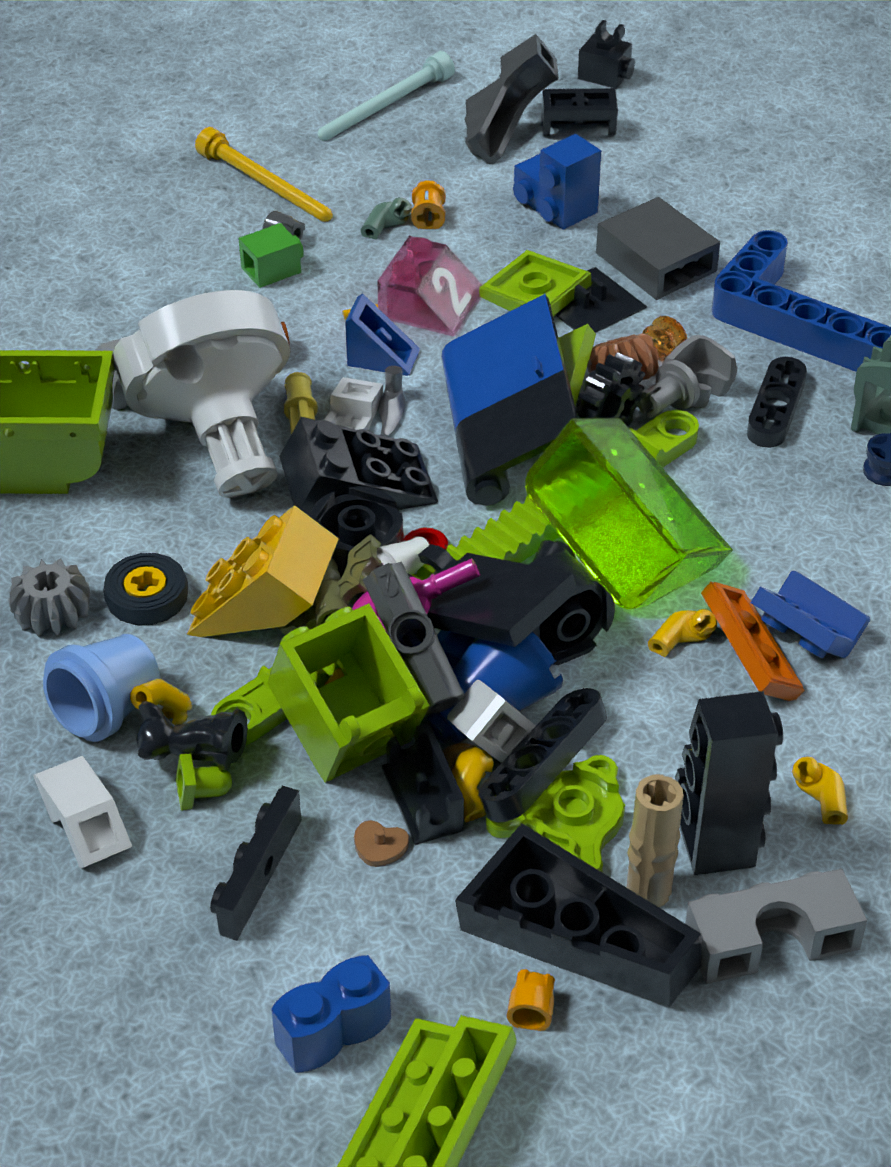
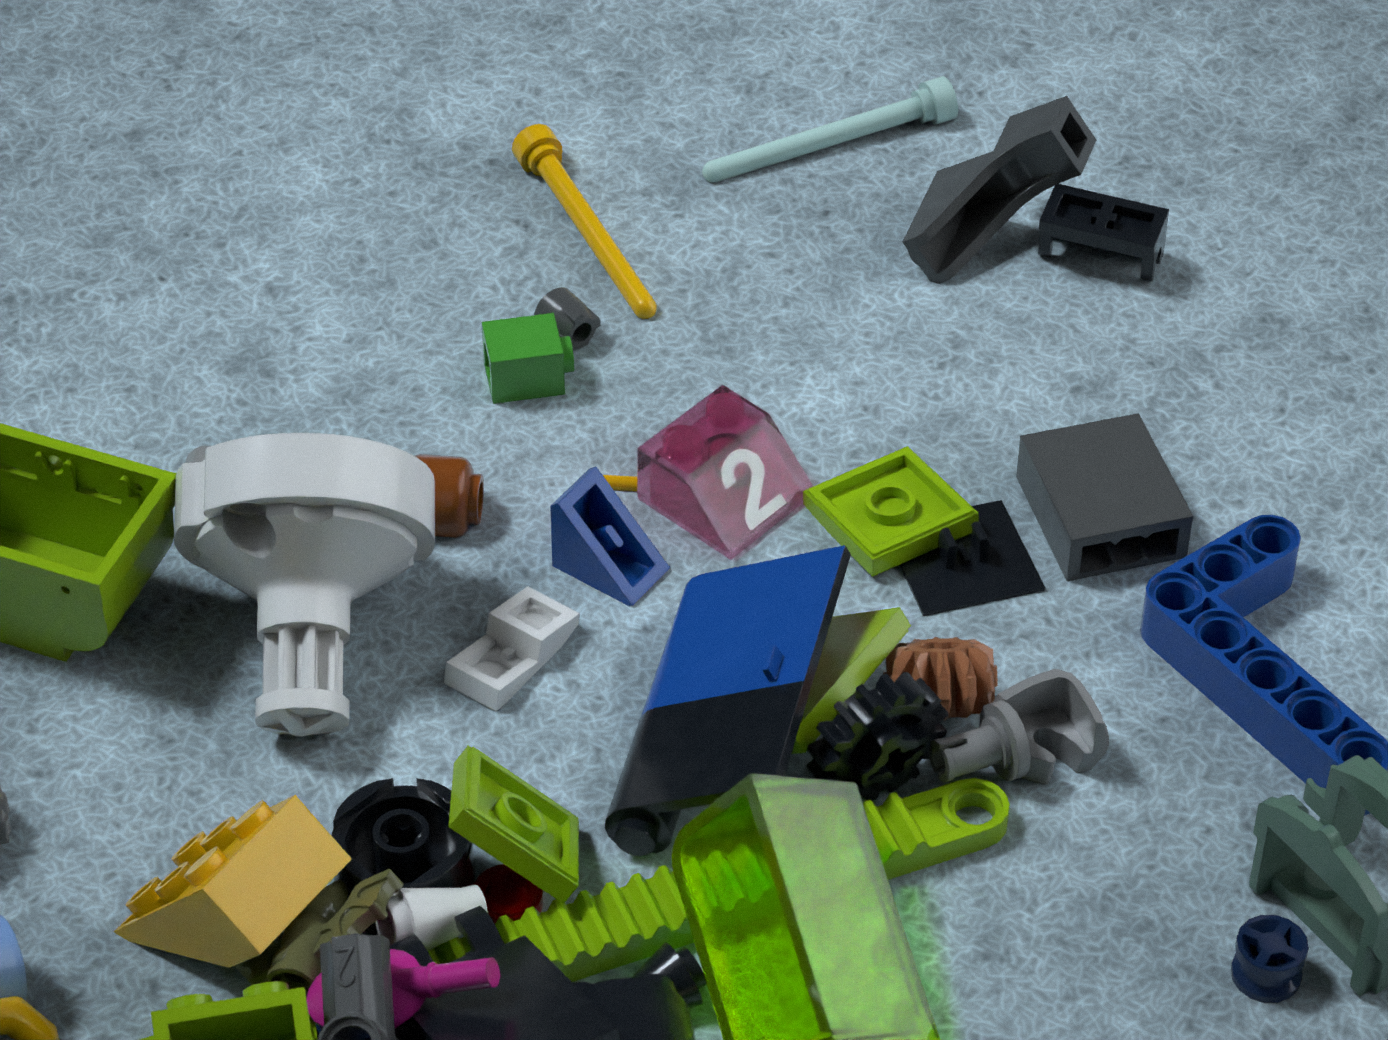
camera: 20 degrees right, 0 degrees up
black bush [103,553,188,625] -> none
black slope [279,417,438,516] -> none
light yellow axle [284,372,318,434] -> none
sand green arm [361,197,412,239] -> none
flat silver bar [379,366,405,437] -> none
light orange bush [411,180,446,229] -> none
blue brick [513,133,602,230] -> none
black brick [578,20,635,89] -> none
clear orange wheel [642,316,687,361] -> none
black beam [747,357,807,448] -> none
none -> lime tile [449,745,579,904]

